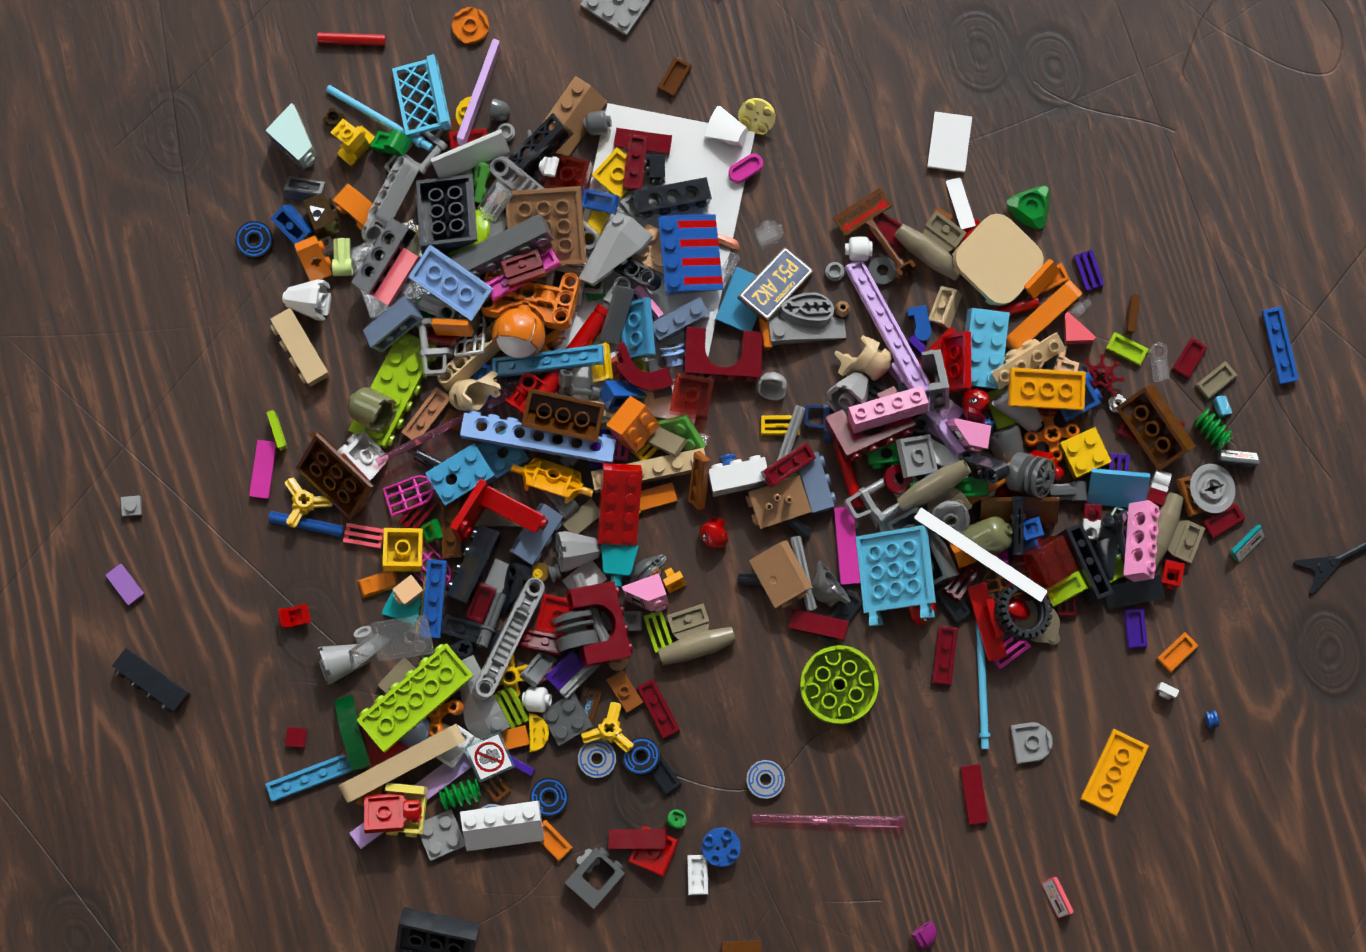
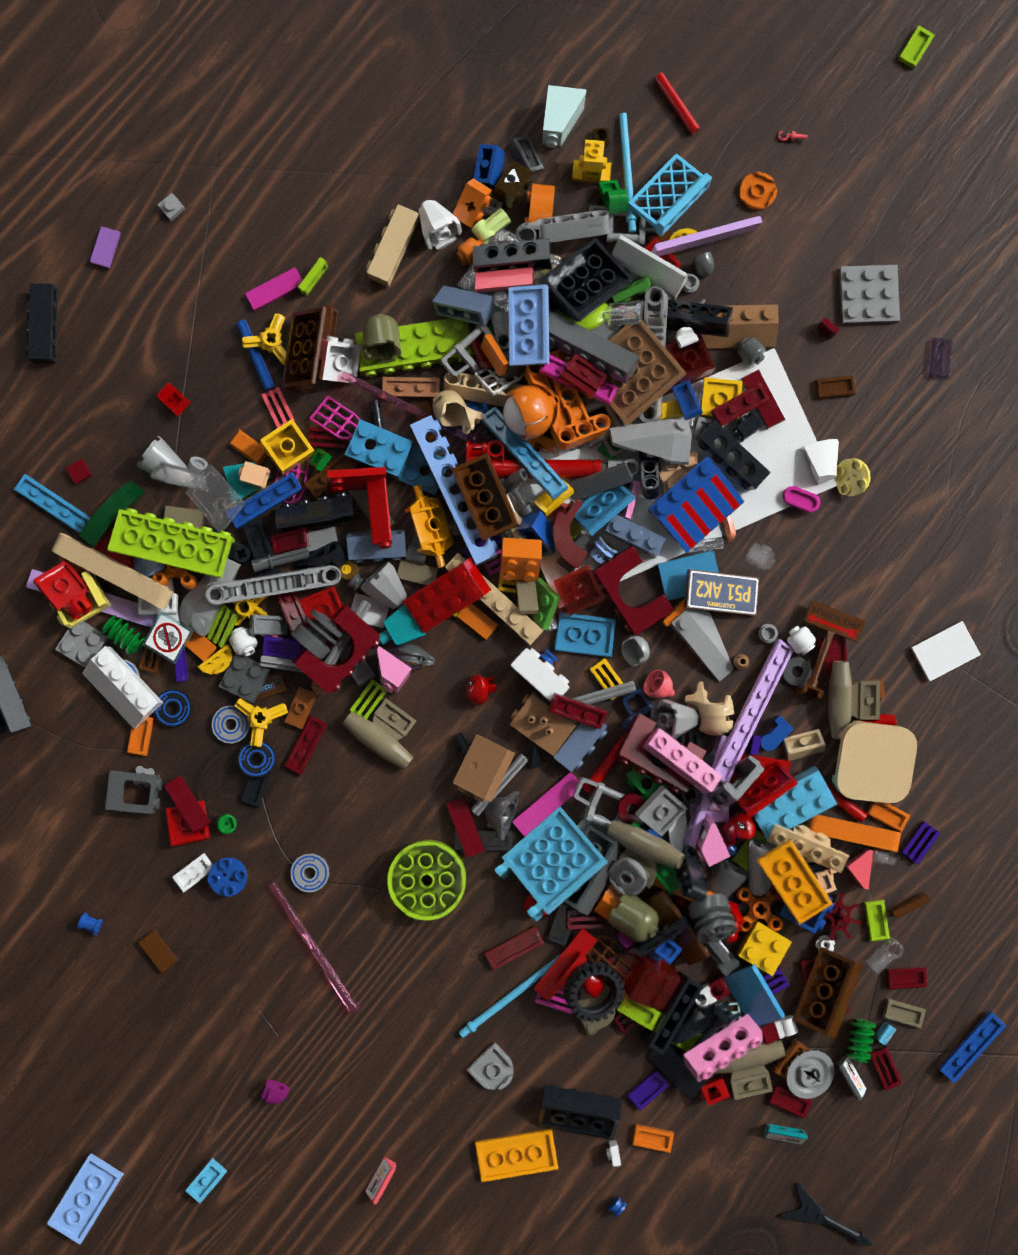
camera: 50 degrees right, 5 degrees up
black tile [235,221,274,259] -> none
light orange tile [663,568,686,594] -> none
dark orange tile [688,451,710,510] -> none
dark grey piece [779,292,834,327] -> none
white sticker [915,508,1047,602] -> none
white sticker [946,178,975,229] -> none
dark red tile [960,764,989,825] -> none
green hat [1007,186,1050,229] -> none
orange tile [1024,259,1060,299] -> none
none -> orange head [456,237,483,267]
none -> black slope [537,1085,622,1140]
none -> dark azure tile [554,612,616,657]
none -> coral helmet [643,669,675,699]
none -> dark red tile [817,317,840,339]
none -> dark red tile [869,1046,903,1091]

